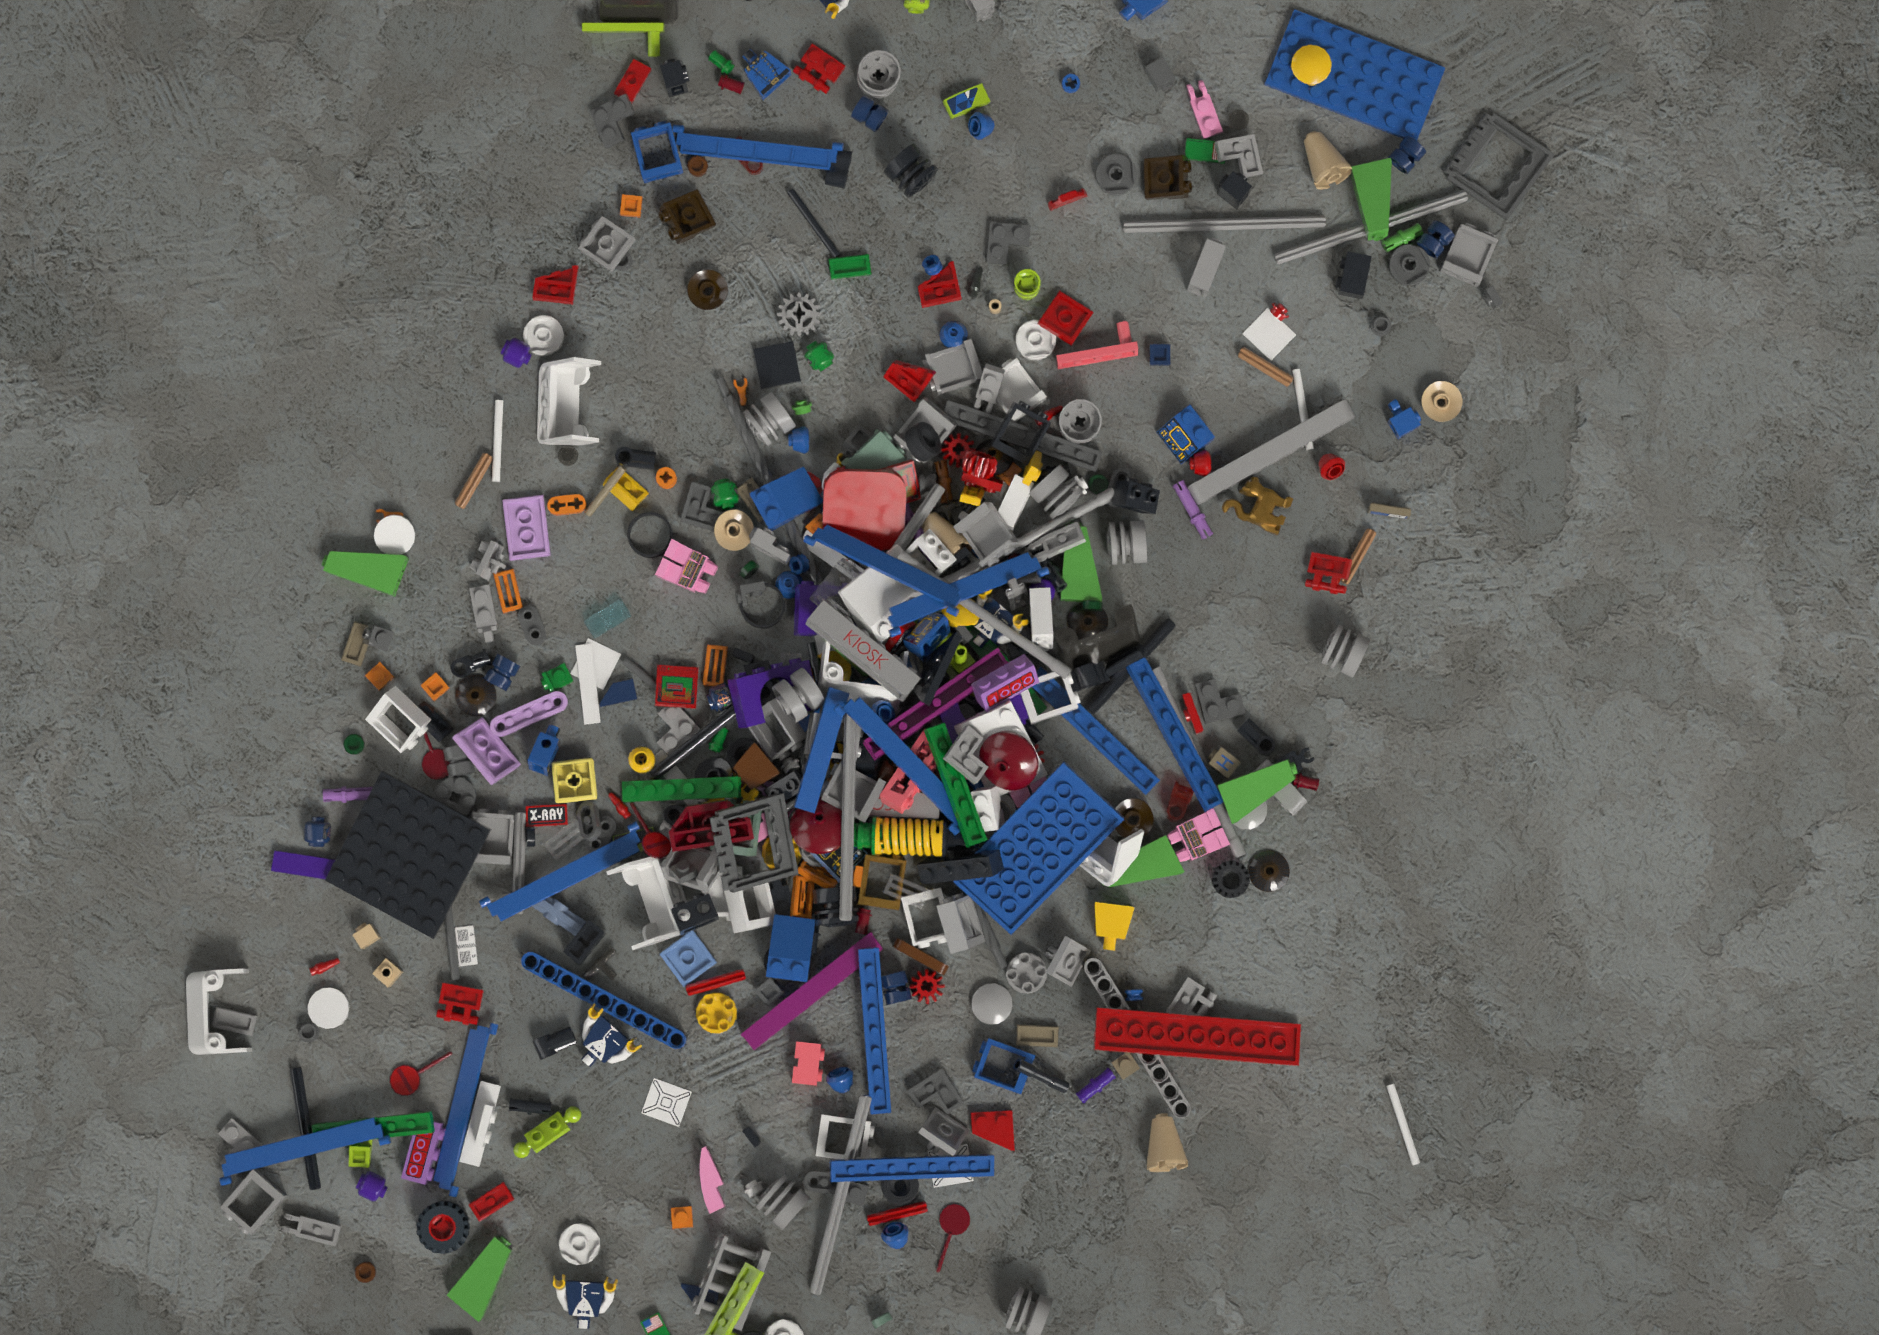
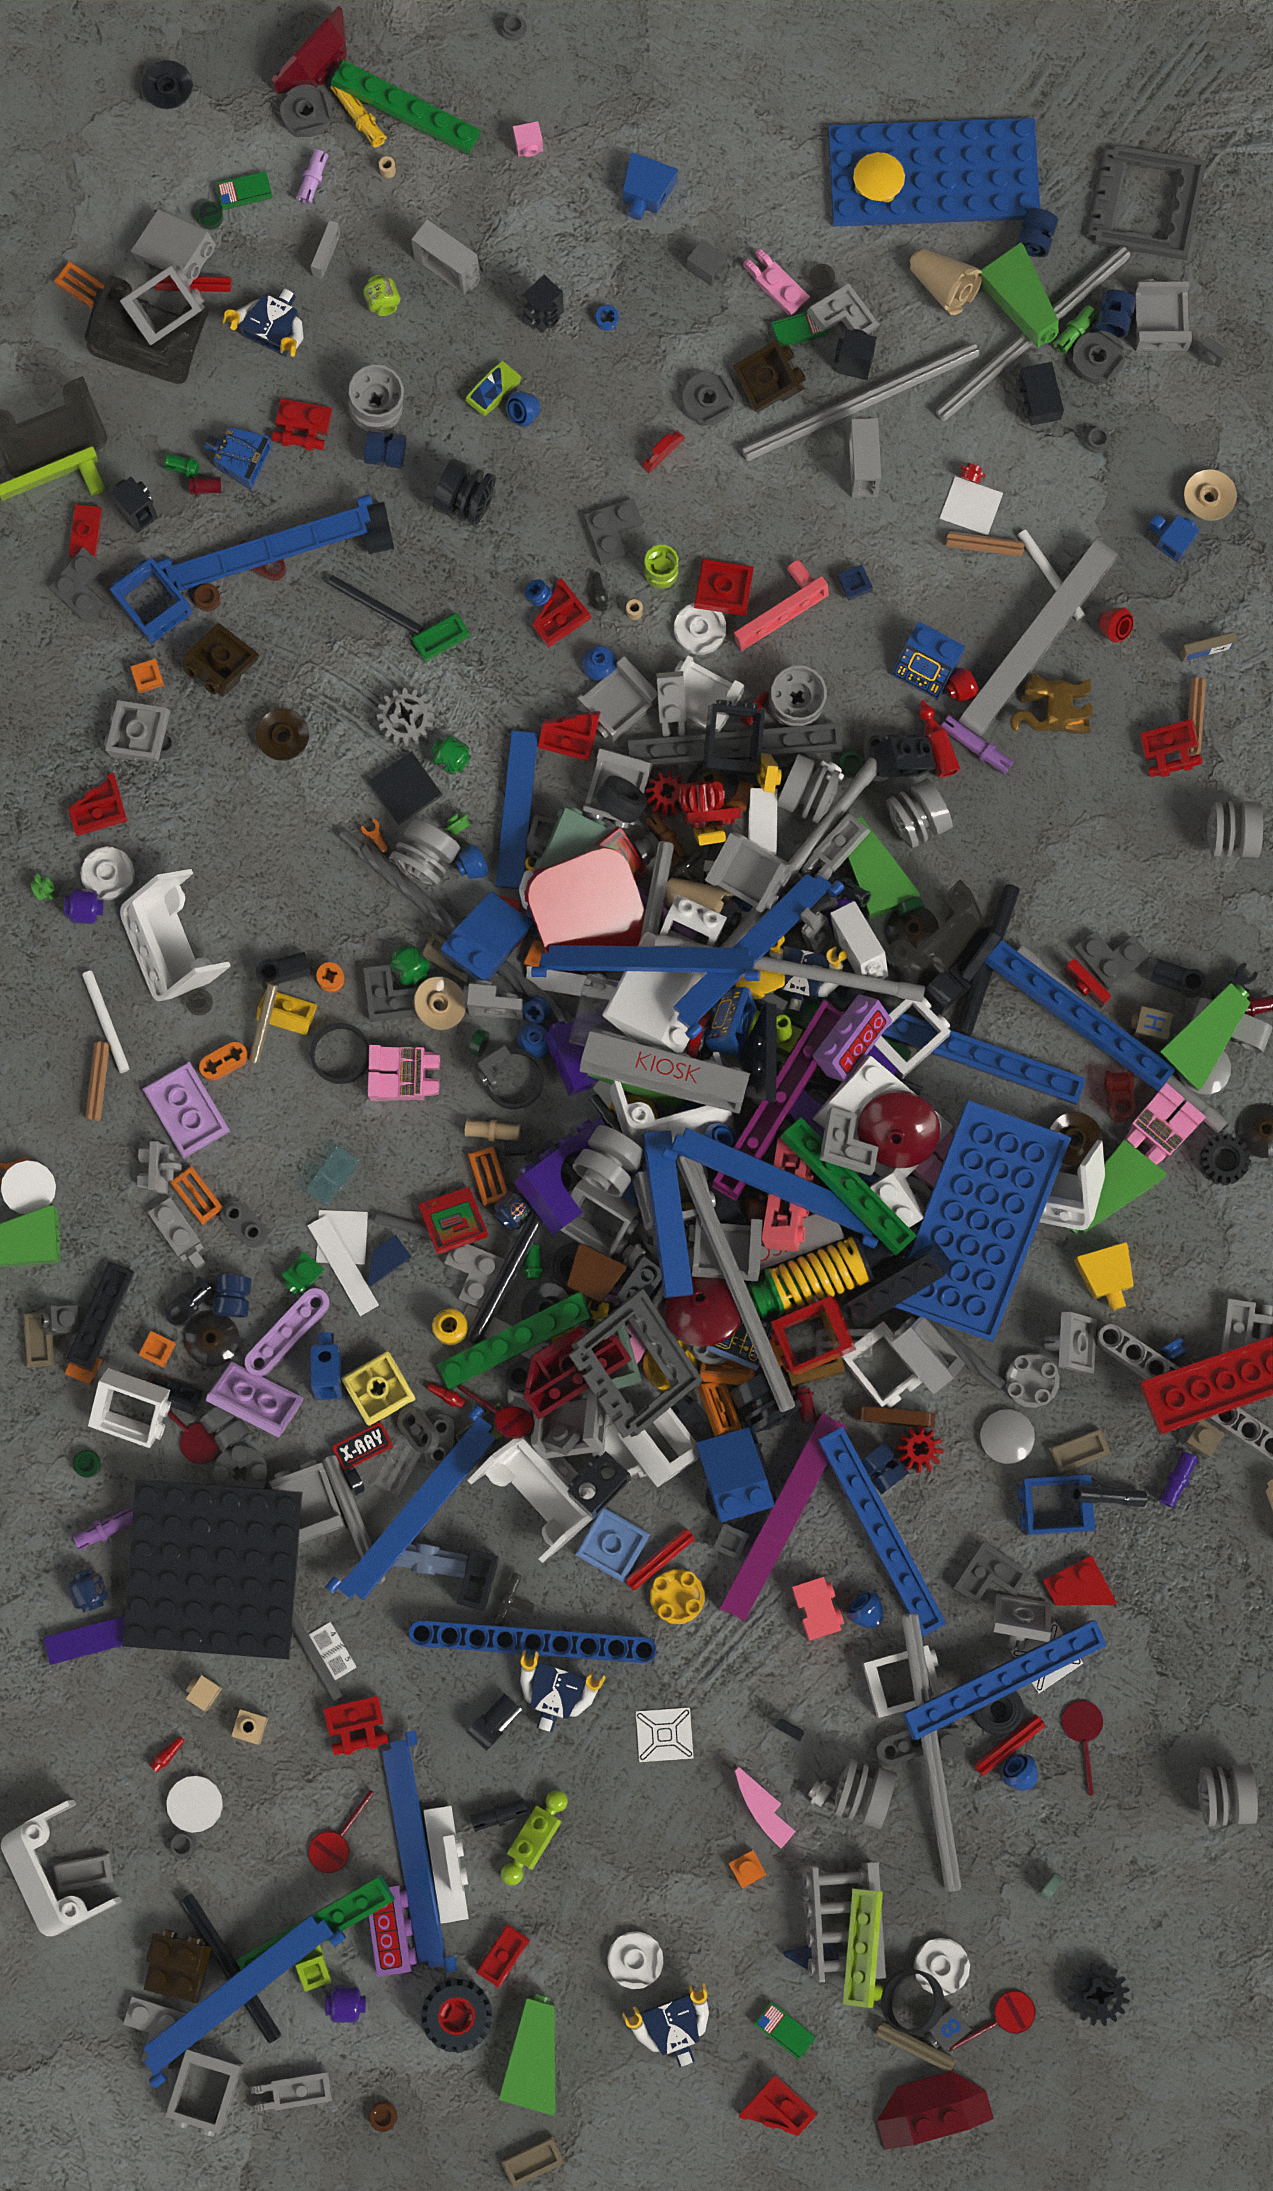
camera: 25 degrees left, 5 degrees down
none -> bright green plate [30,873,55,900]
none -> black tile [66,1262,135,1372]
none -> dark brown plate [143,1929,212,2003]
none -> tan pin [465,1119,521,1142]
none -> blue tile [496,731,538,889]
none -> black brick [522,275,564,333]
none -> red window [770,1296,857,1376]
none -> red wheel [919,700,961,778]

